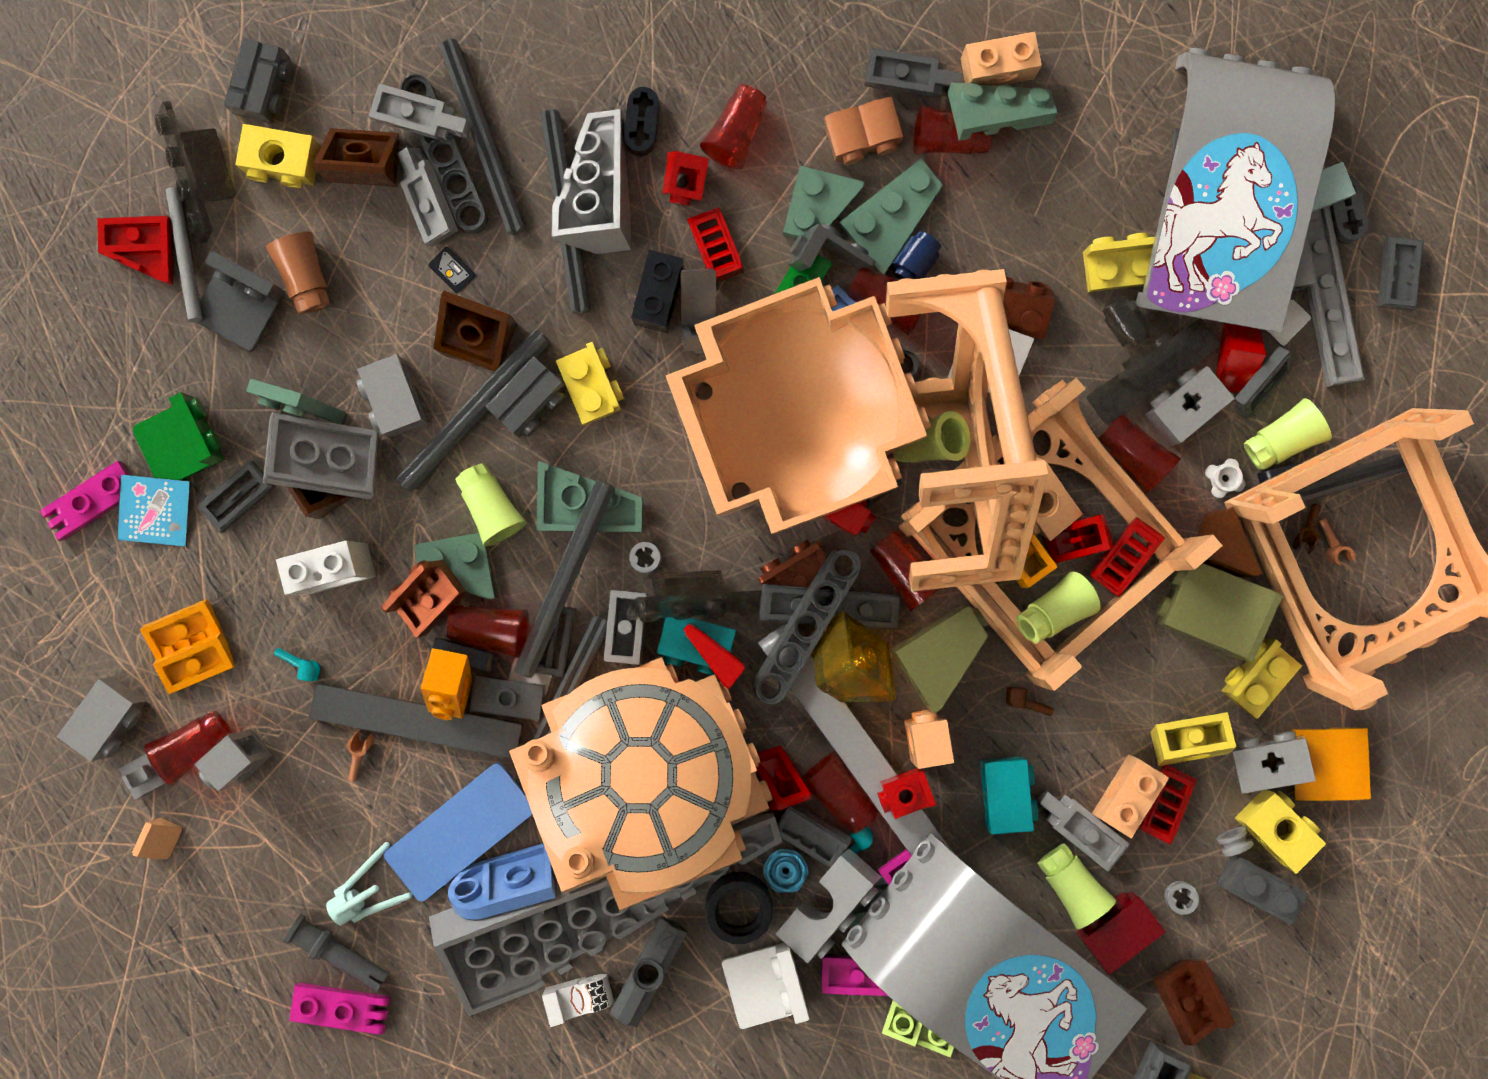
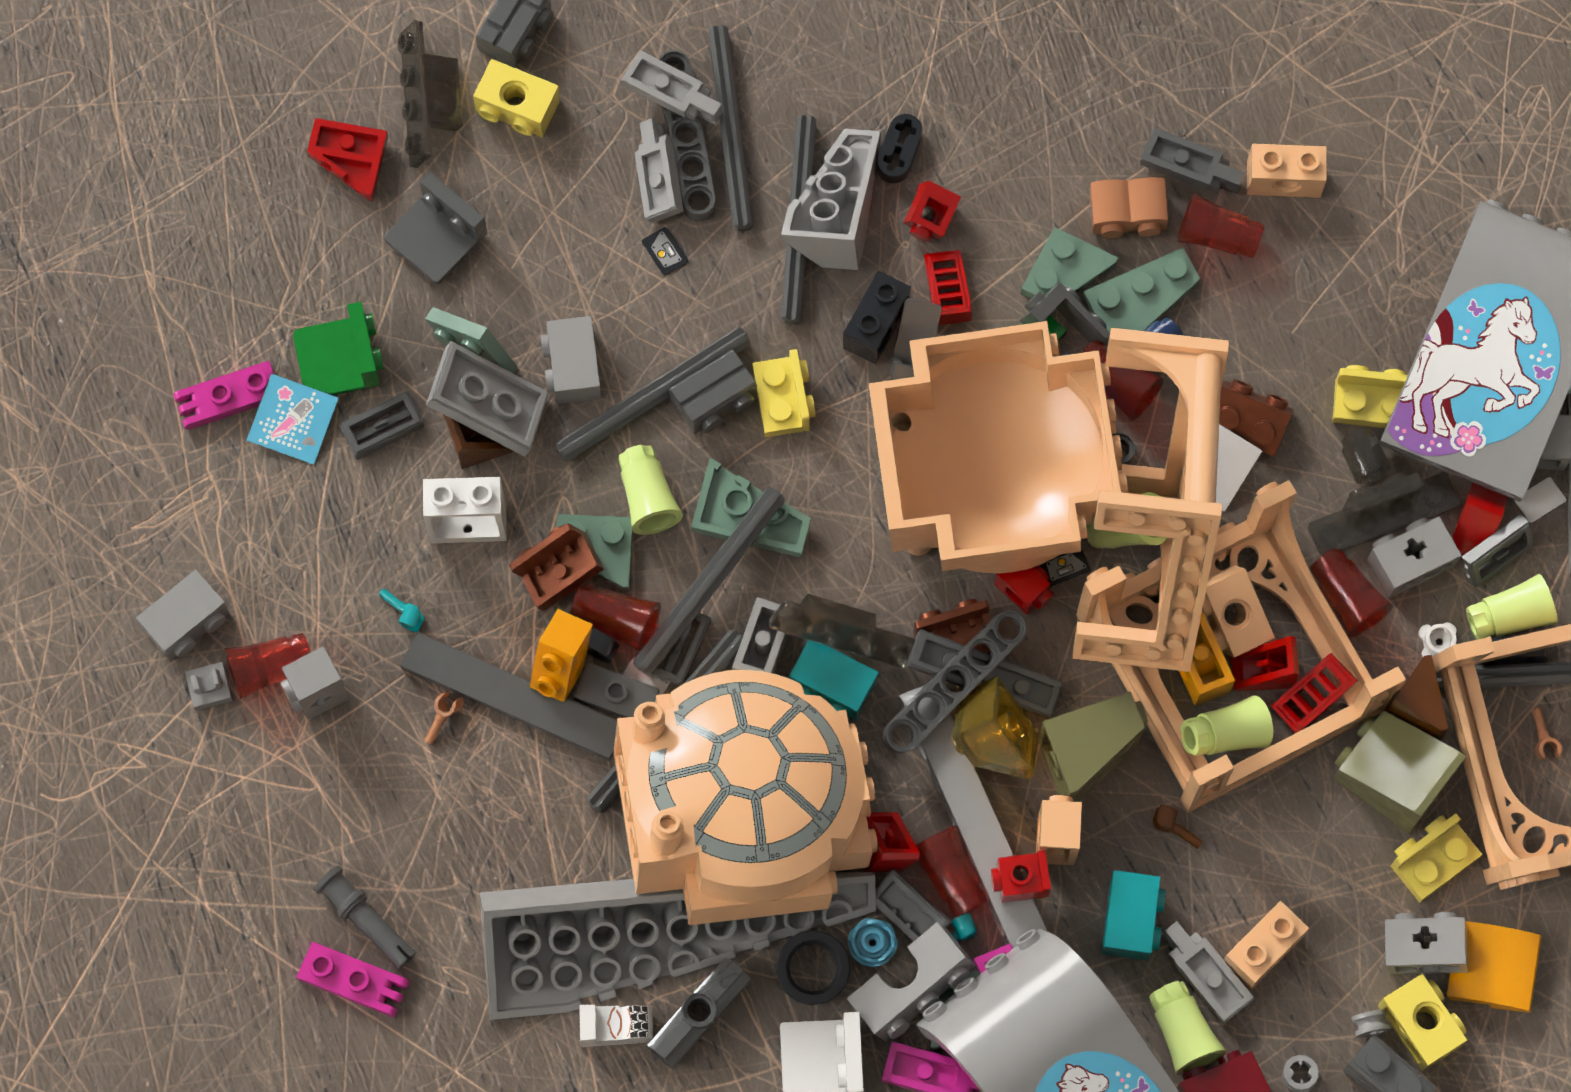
camera: 10 degrees right, 15 degrees down
light nougat slope [132,817,182,859] -> none
light orange slope [140,598,235,694] -> none
light grey bar [166,187,203,323] -> none
nougat plant [265,231,330,315] -> none
reddish brown slope [313,128,400,187] -> none
light aqua plant [326,842,413,926] -> none
medium blue piece [384,762,532,901] -> none
reddish brown slope [433,290,518,372] -> none
medium blue tile [448,843,556,920] -> none
light grey bush [629,542,662,574] -> none
red slope [683,623,745,690] -> none
clear red plant [700,84,767,169] -> none
clear red plant [870,530,940,612] -> none
sand green wing [947,82,1057,141] -> none
red slope [1138,765,1197,845] -> none
light yellow brick [1150,712,1236,766] -> none
reddish brown hand [1292,504,1321,554] -> none

